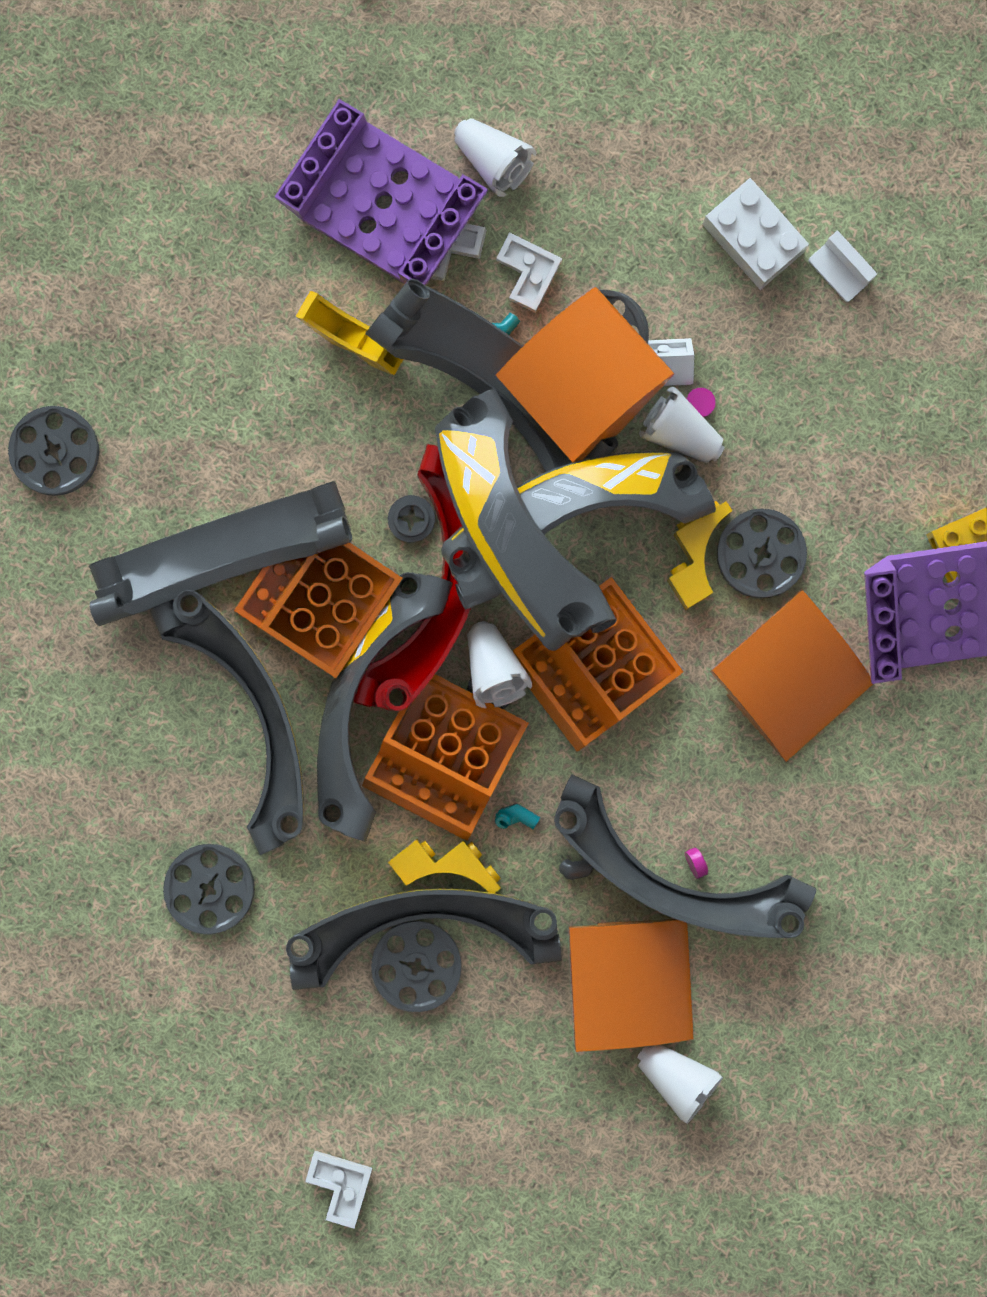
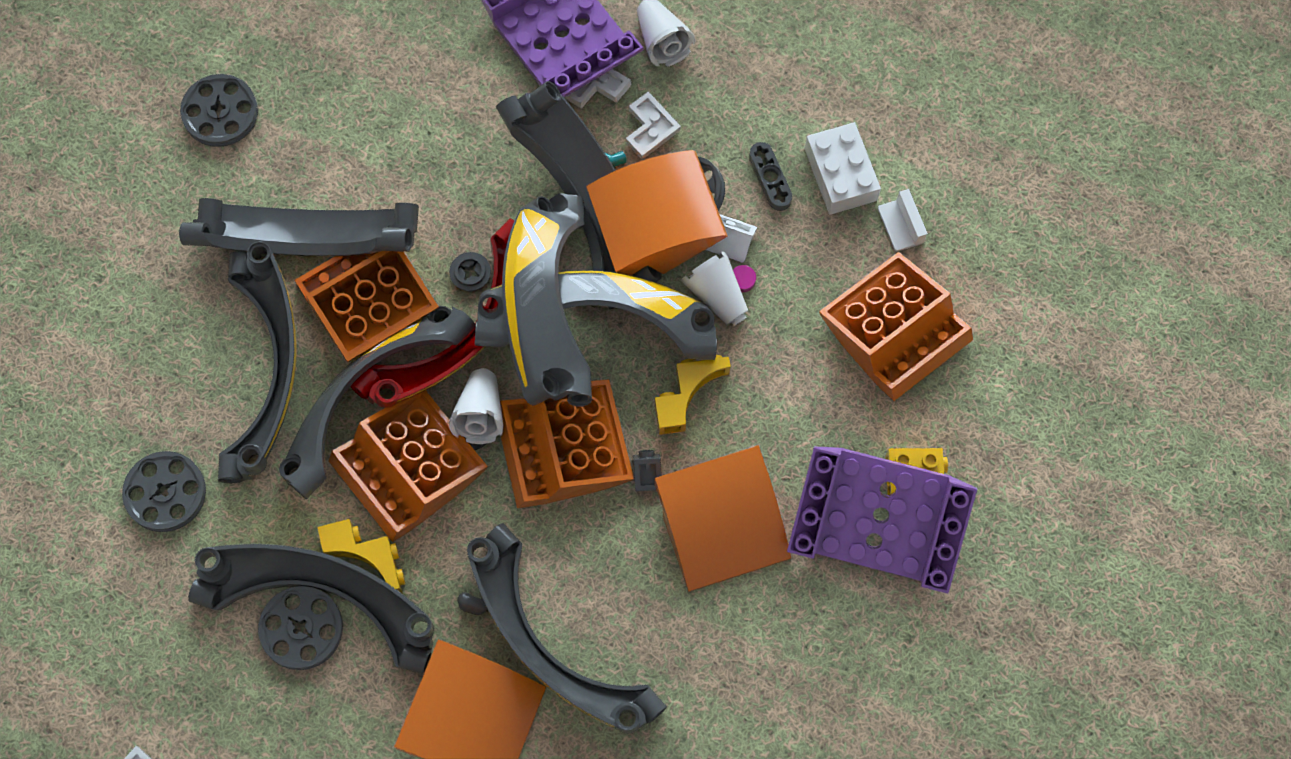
camera: 20 degrees right, 15 degrees down
yellow arch [295,291,404,375] -> none
teal arm [495,804,541,830] -> none
dark pink tile [685,847,708,879] -> none
dark grey wedge [717,509,807,598] -> none
none -> dark grey bracket [633,450,662,491]
none -> dark grey beam [749,142,792,211]
none -> orange slope [819,252,973,401]

